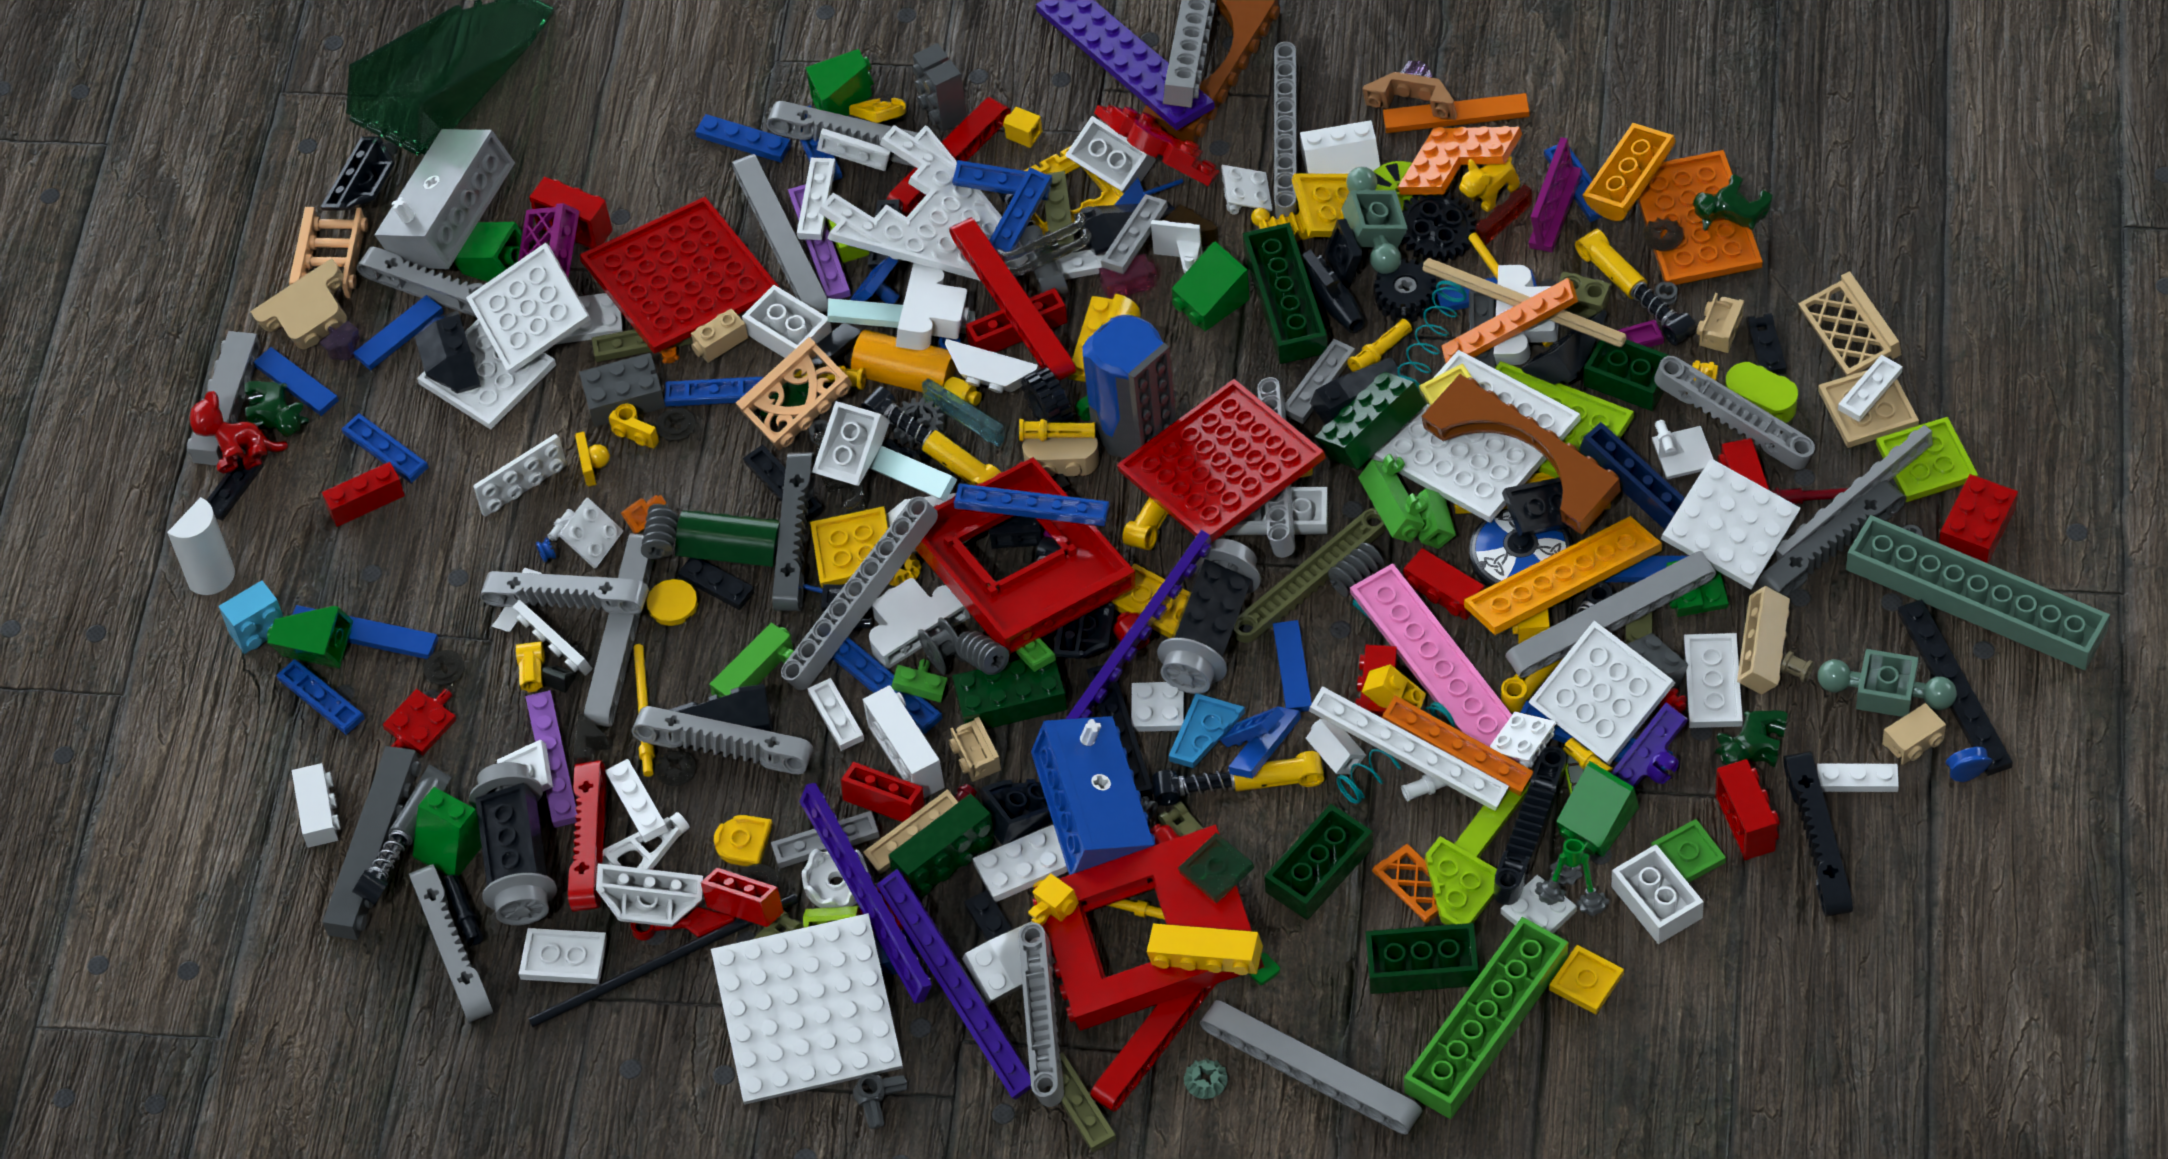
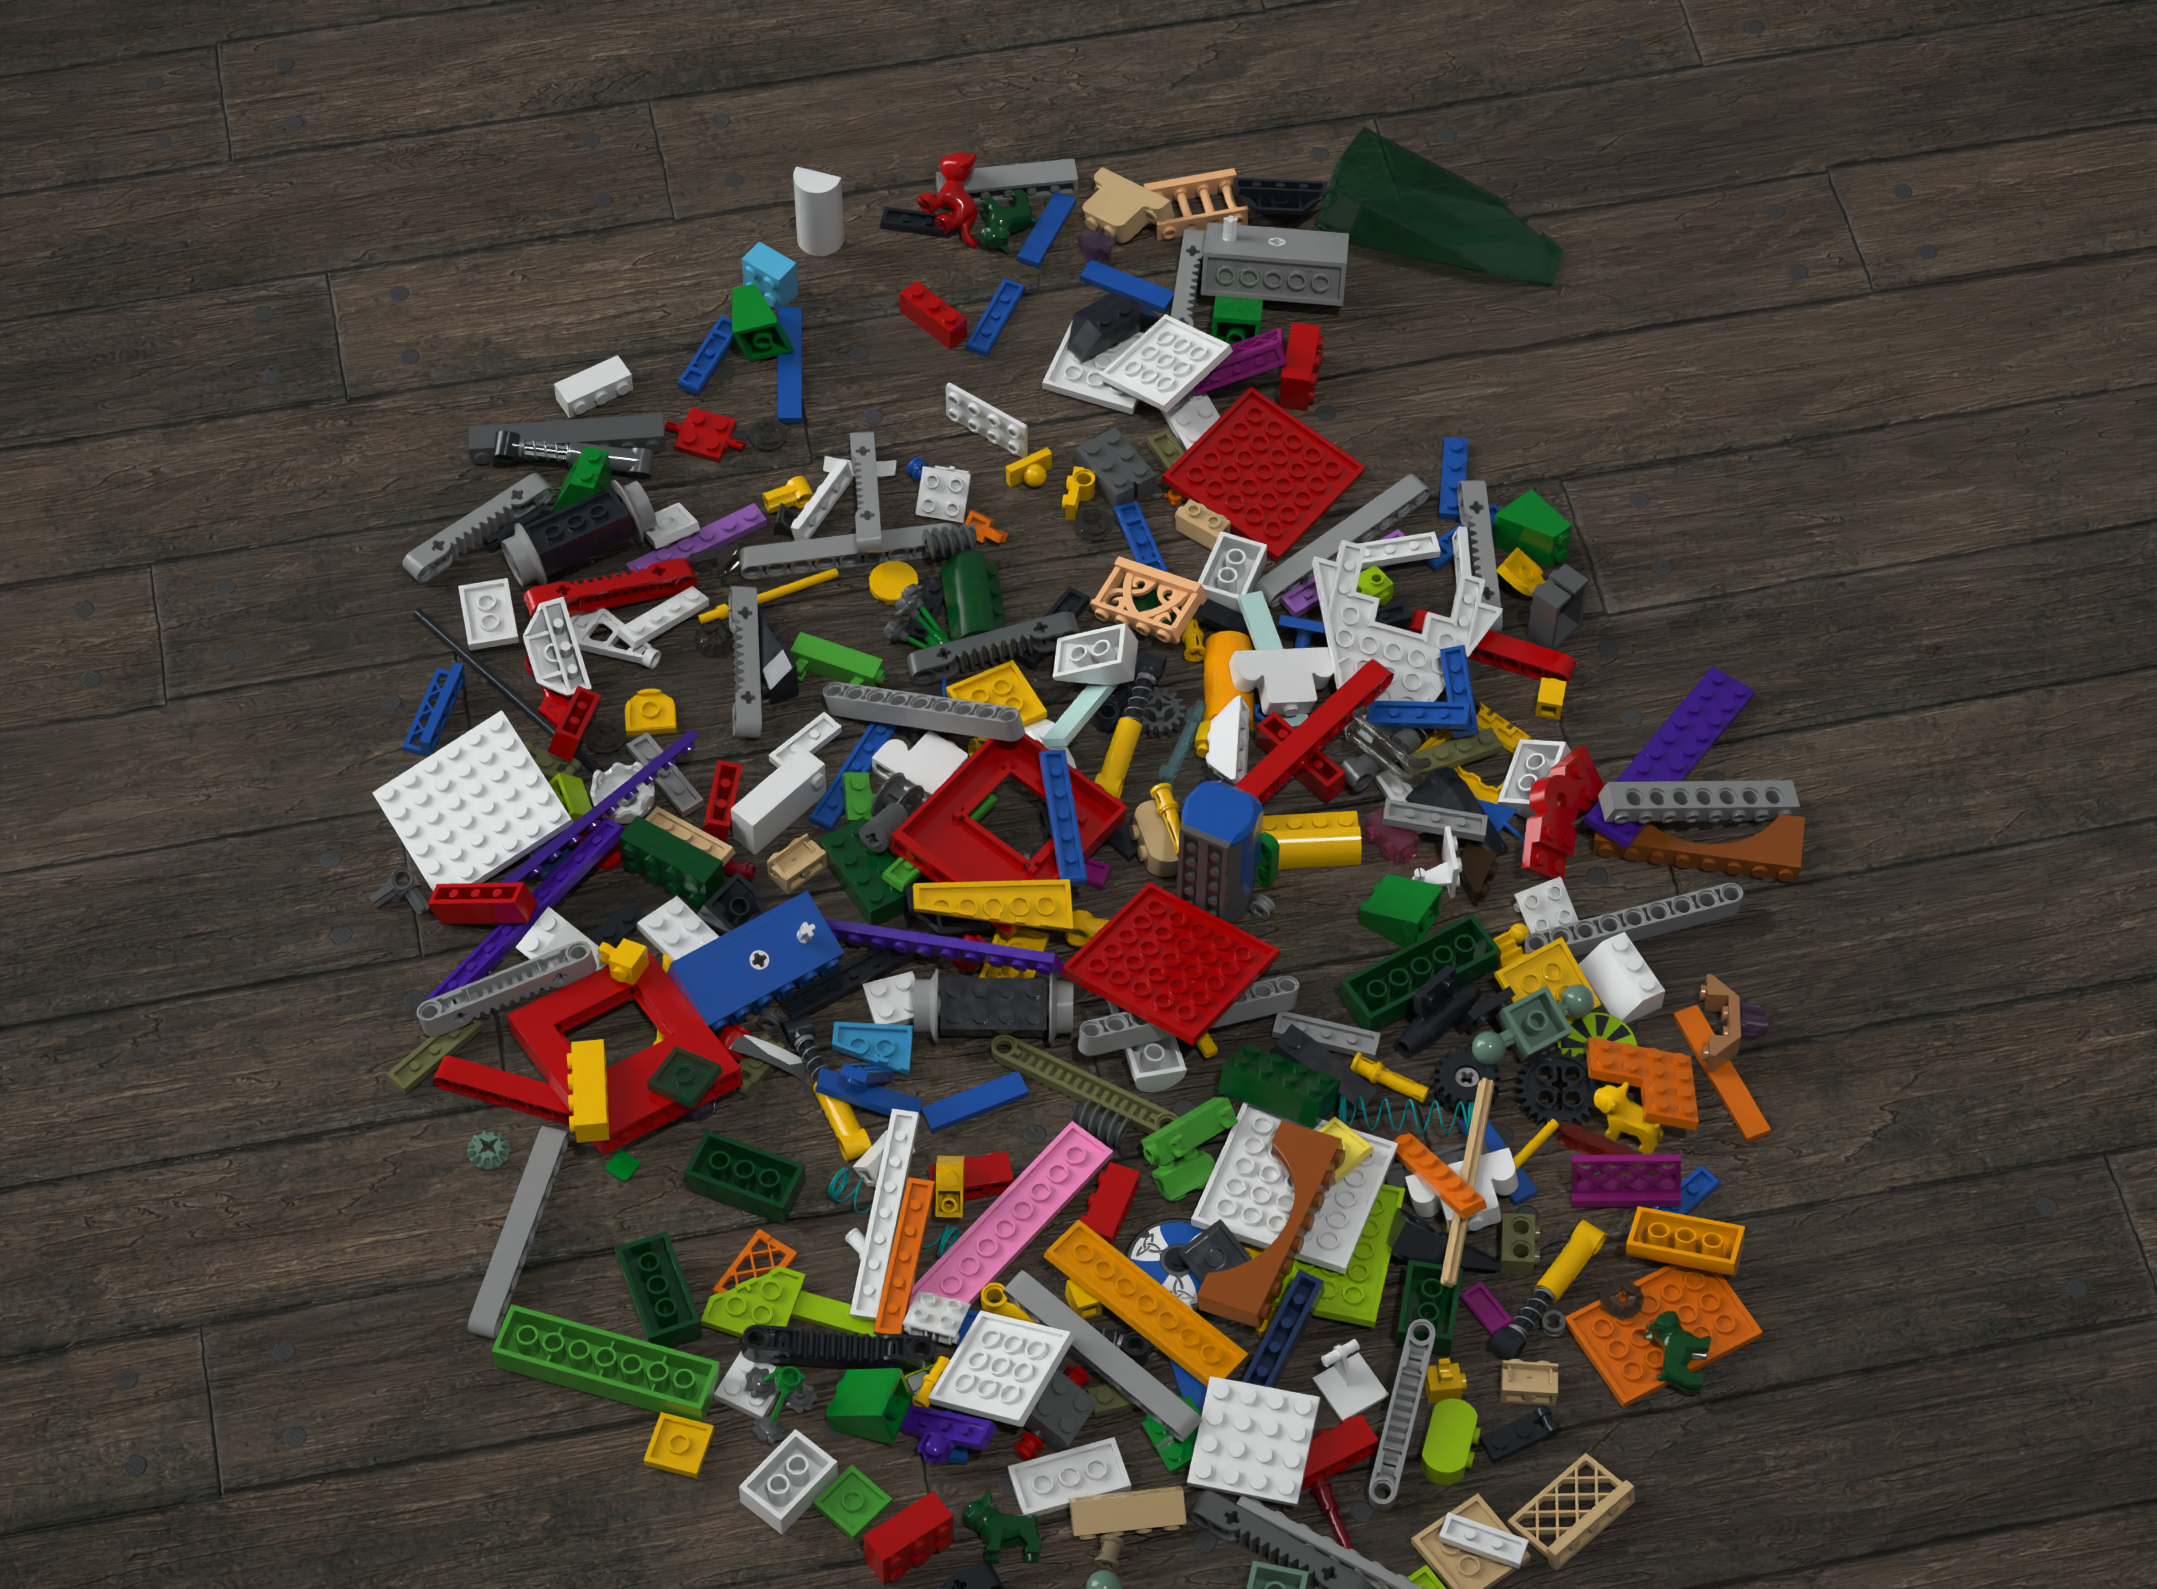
camera: 65 degrees right, 0 degrees up
none -> blue fence [402,662,466,757]
none -> red brick [427,882,537,924]
none -> dark grey sticker [732,1034,807,1080]
none -> dark grey plant [883,584,951,649]
none -> yellow wing [913,879,1074,932]

